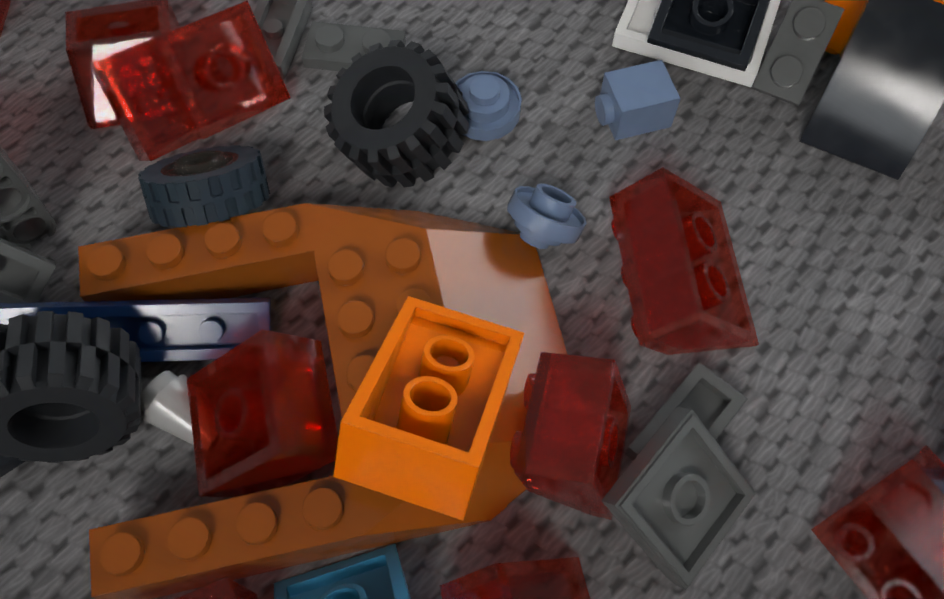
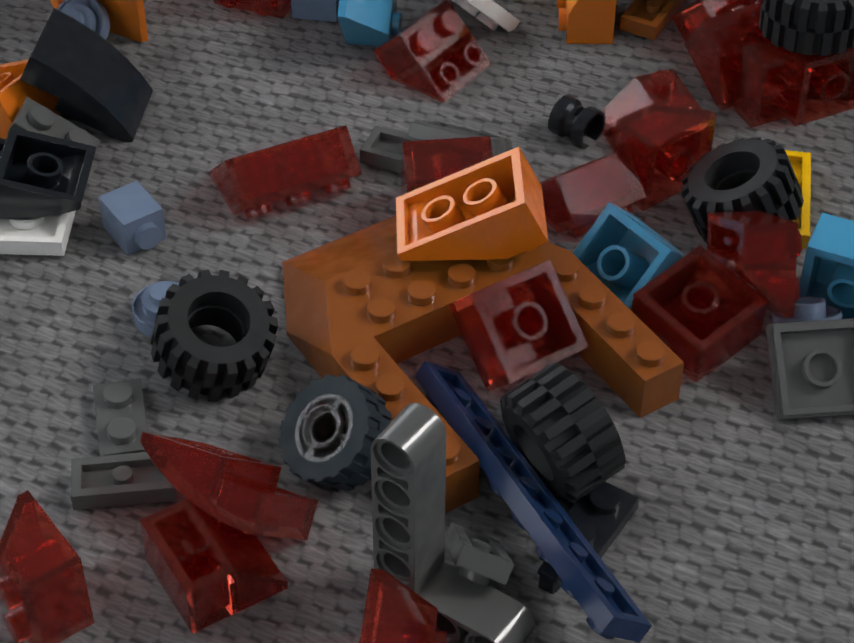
camera: 110 degrees left, 20 degrees down
sand blue plate [507,183,587,249] -> none

